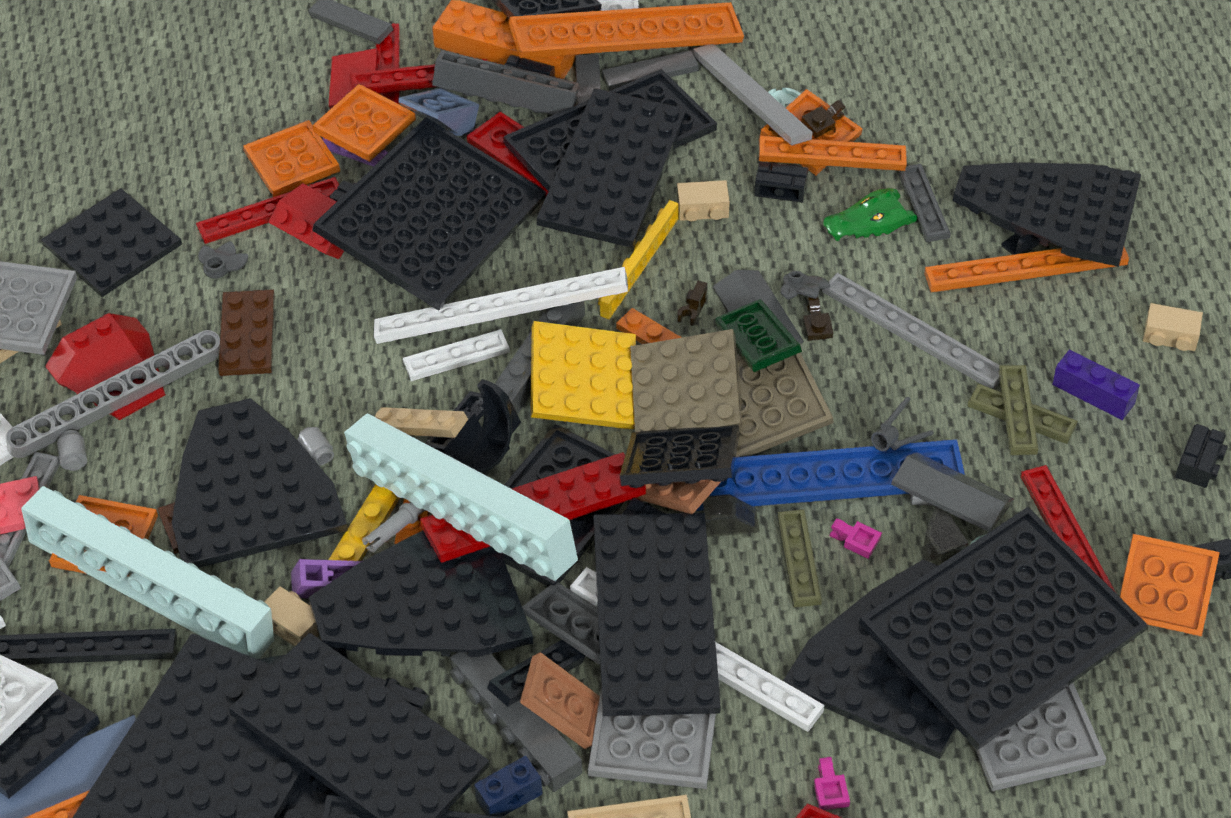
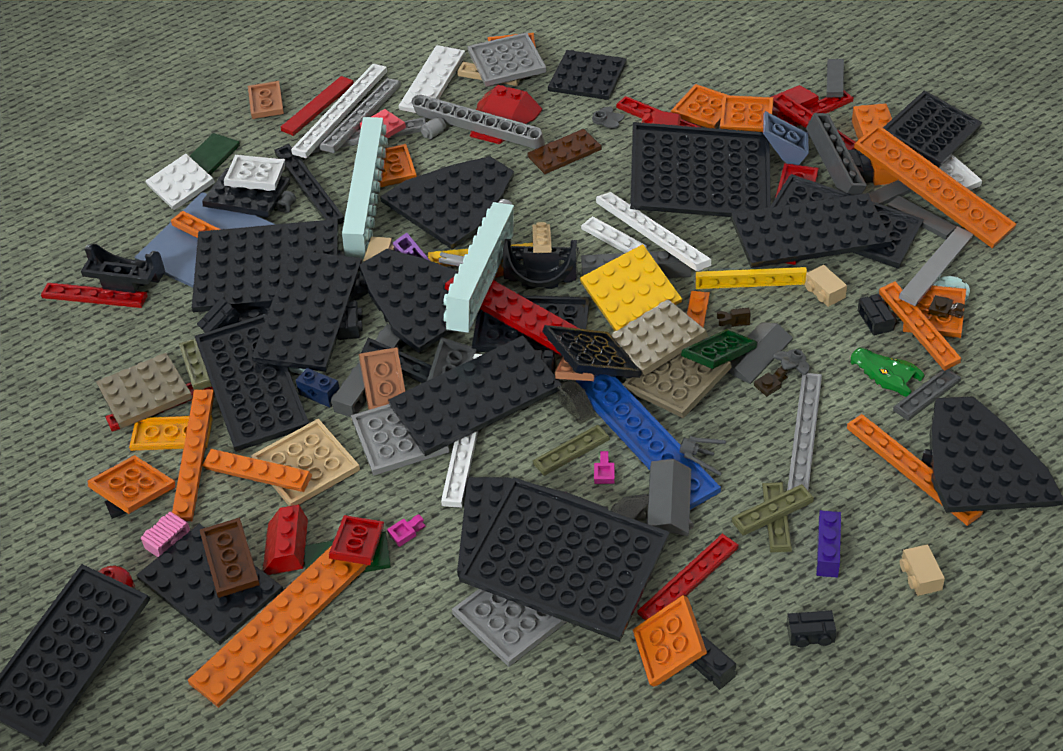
camera: 65 degrees right, 5 degrees down
none -> dark grey bush [276,191,296,213]

